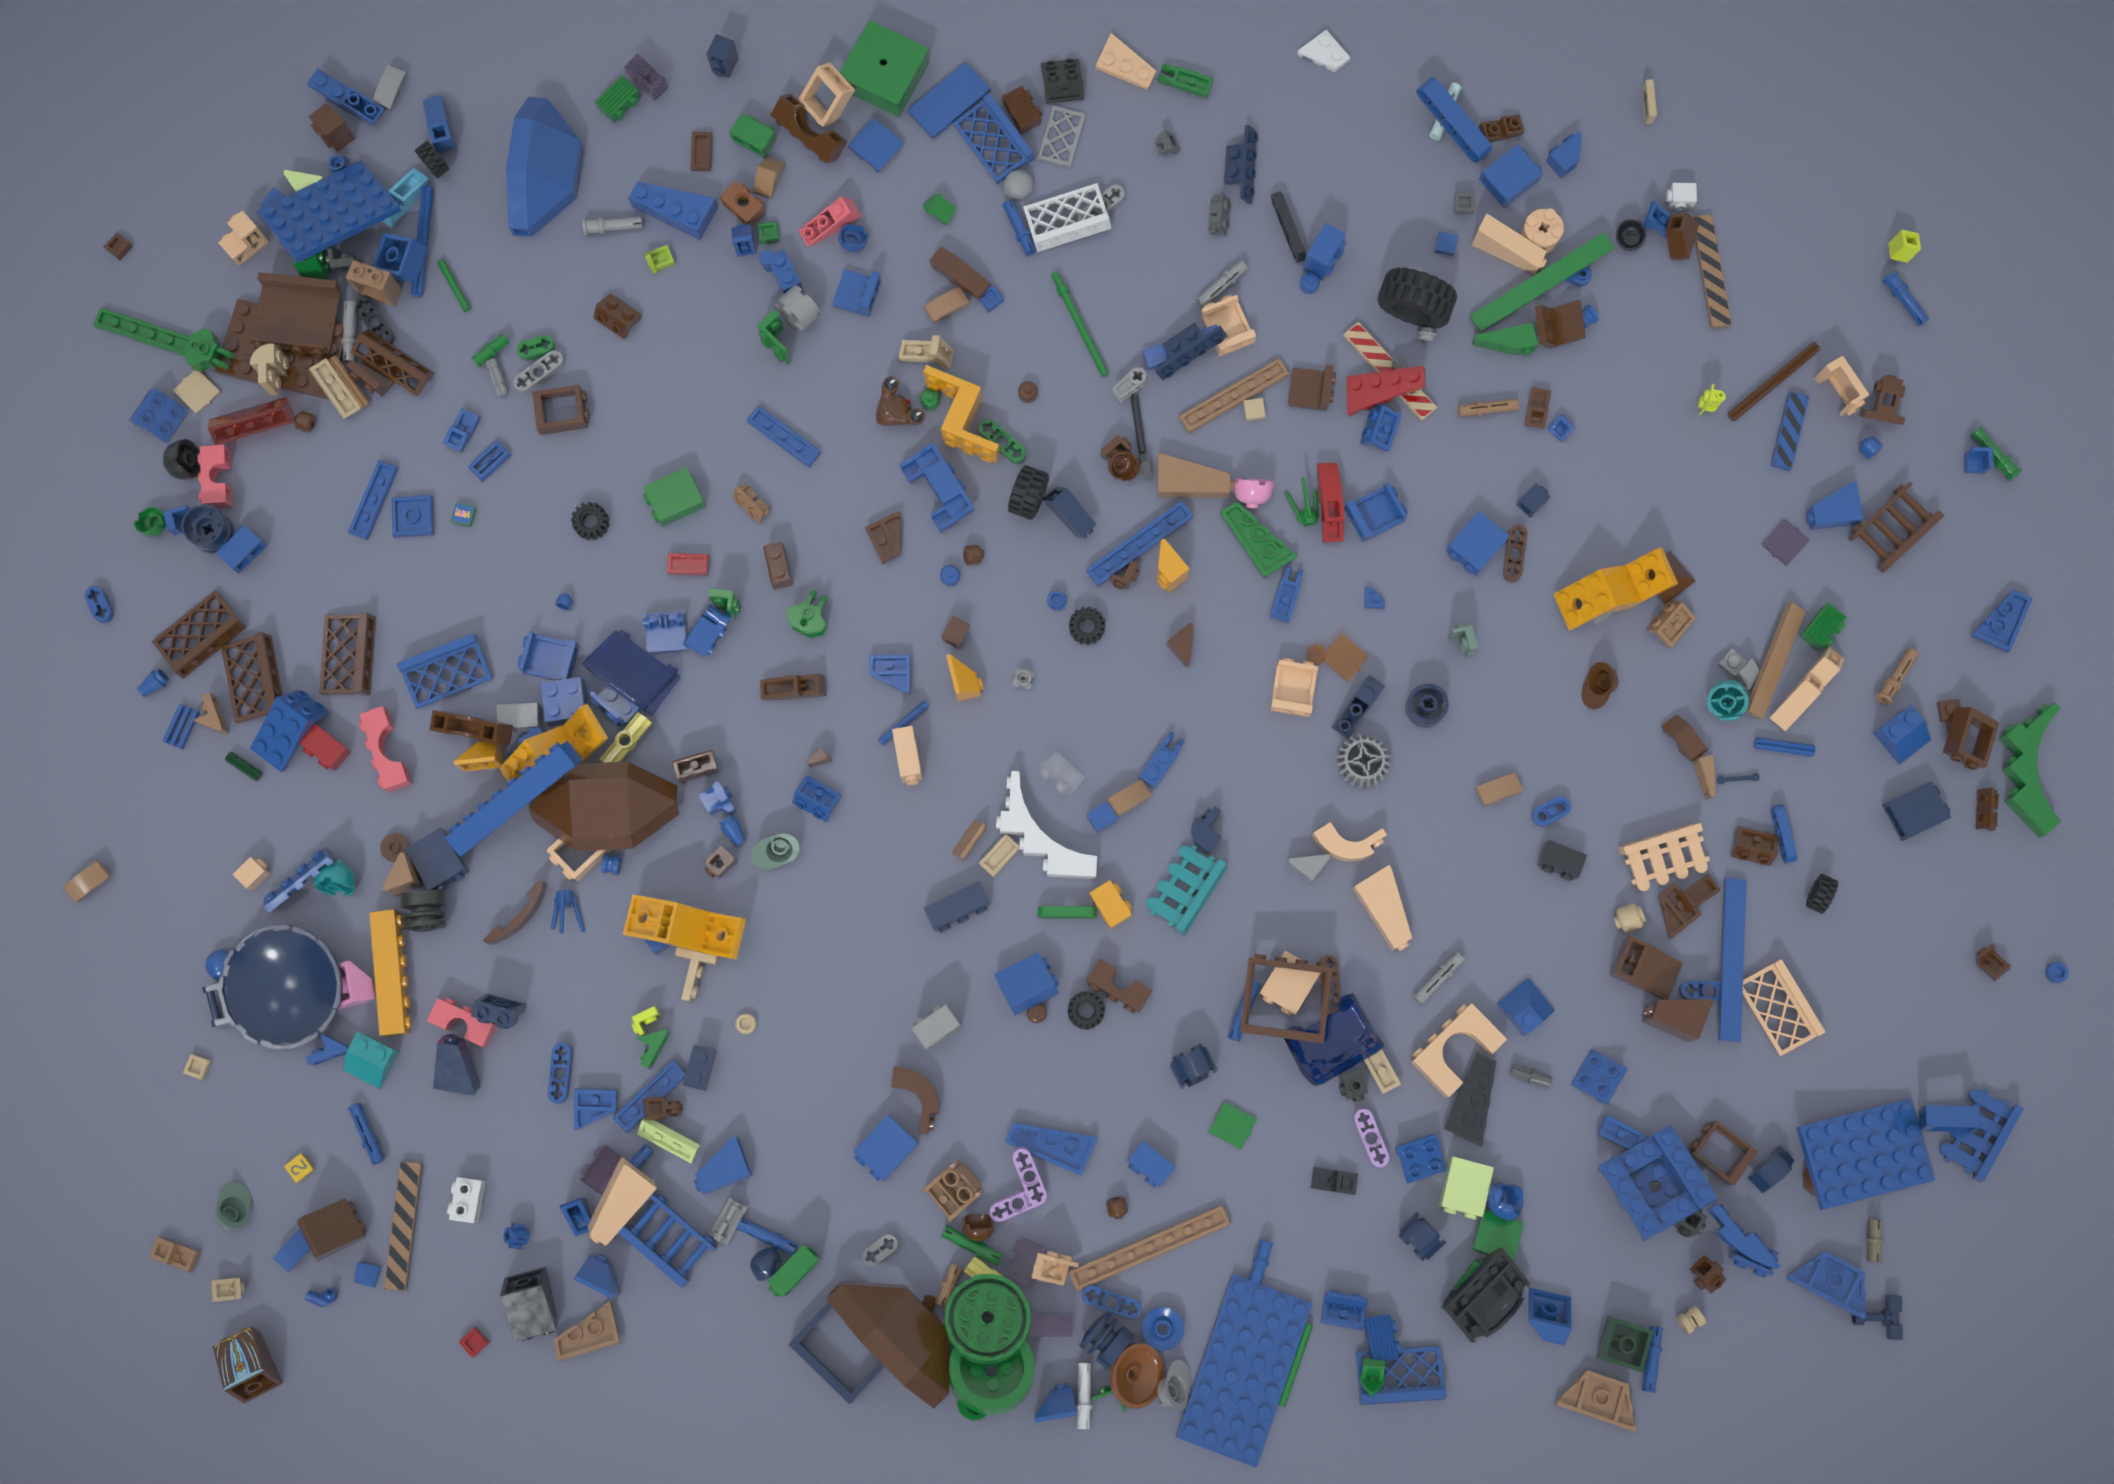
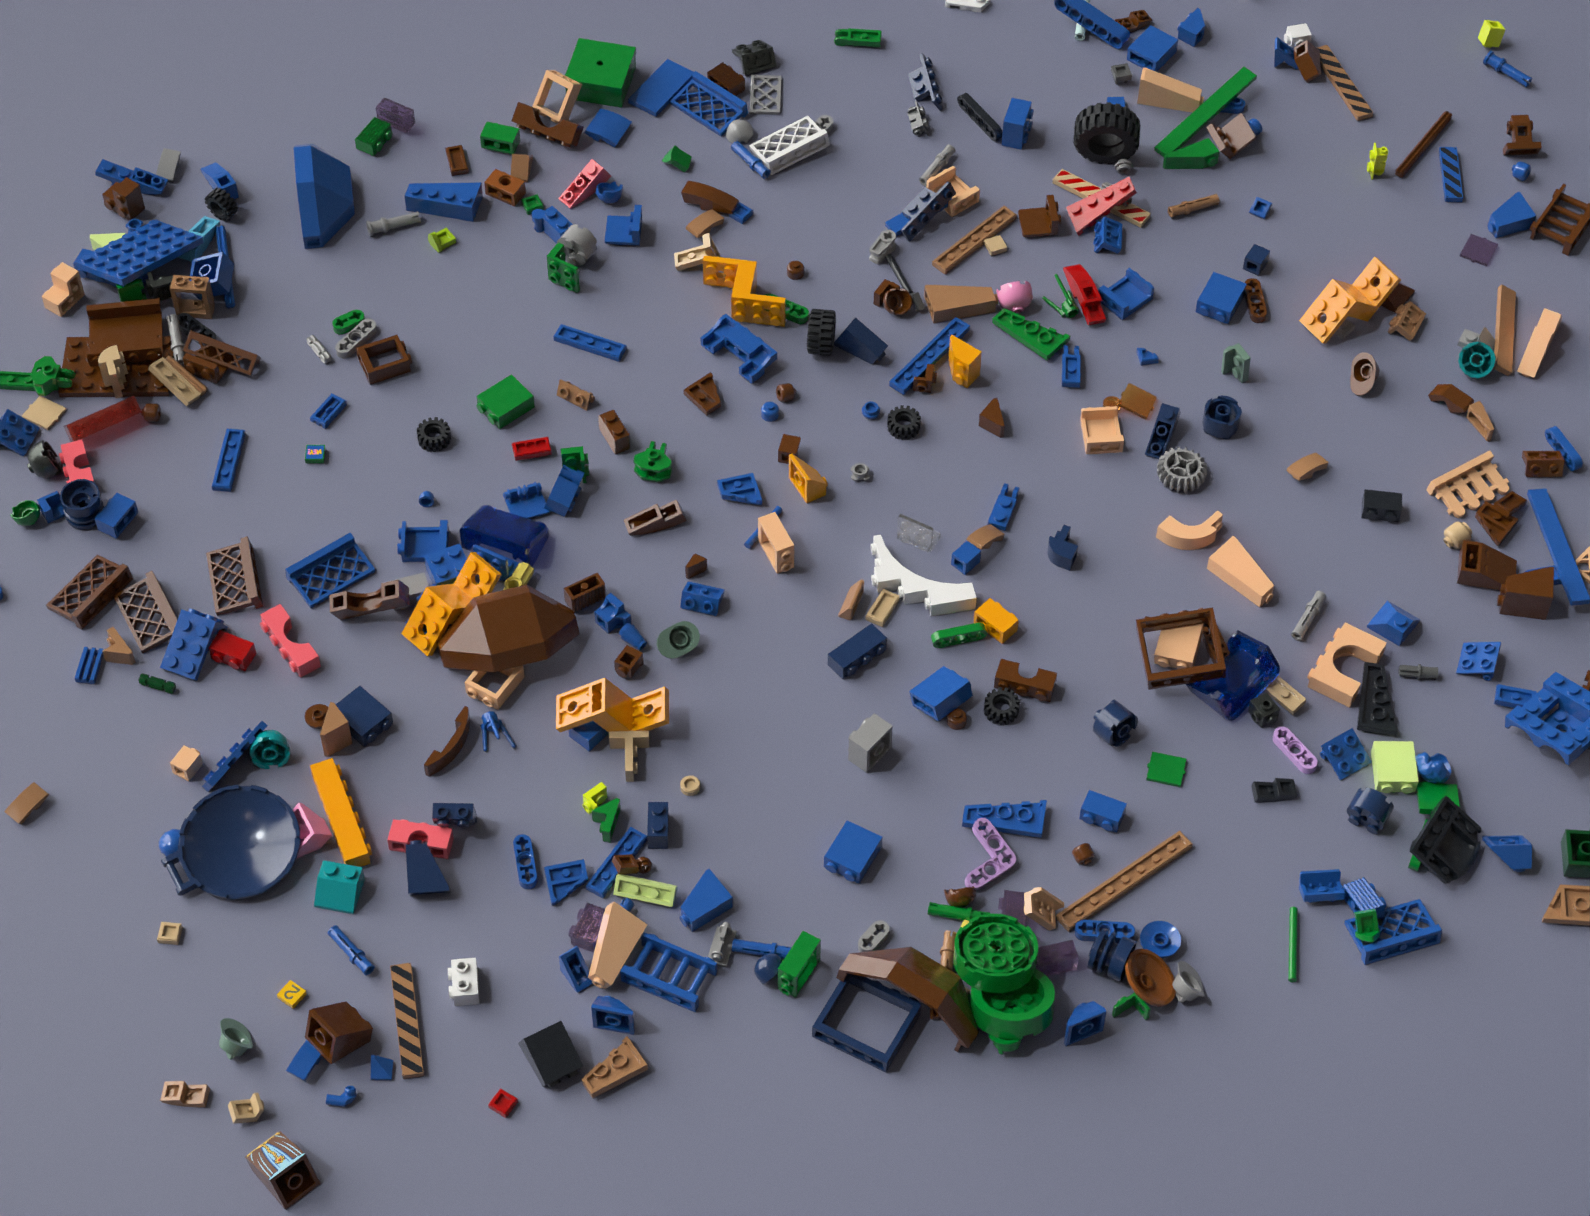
camera: 15 degrees left, 25 degrees down
blue cone [137,669,169,697] -> none
blue slope [305,1034,349,1066] -> none
blue tile [391,495,434,538] -> none
pearl dark grey wheel [400,890,447,932] -> none
green bar [437,259,471,312] -> none
blue slope [443,408,481,452] -> none
blue brick [445,741,583,857] -> none
light orange slope [454,742,504,772] -> none
green pin [471,333,510,367] -> none
blue gear [503,1223,530,1249] -> none
reddish brown bracket [594,293,642,339] -> none
blue wheel [601,853,622,875] -> none
dark blue brick [706,34,739,78] -> none
blue slope [731,224,757,257] -> none
reddish brown head [876,376,925,426] -> none
reddish brown arch [891,1067,940,1134] -> none
green piece [920,389,940,411] -> none
medium nougat slope [923,1160,984,1222] -> none
green bar [1051,272,1109,377] -> none
white pin [1076,1363,1092,1429] -> none
light nougat wing [1096,33,1156,90] -> none
teal fence [1146,845,1228,936] -> none
dark grey tile [1155,130,1181,155] -> none
blue plate [1176,1274,1312,1468] -> none
blue pin [1227,981,1261,1042] -> none
blue pin [1248,1239,1273,1284] -> none
light grey slope [1287,854,1330,883] -> none
blue piece [1300,272,1320,294] -> none
light nougat brick [1520,209,1564,254] -> none
reddish brown slope [1525,387,1551,429] -> none
blue plate [1531,796,1571,827] -> none
black hair [1616,219,1646,251] -> none
dark blue hinge [1717,773,1760,784] -> none
blue axle [1754,737,1816,756] -> none
green brick [1799,603,1847,651] -> none
light nougat panel [1814,356,1869,417] -> none

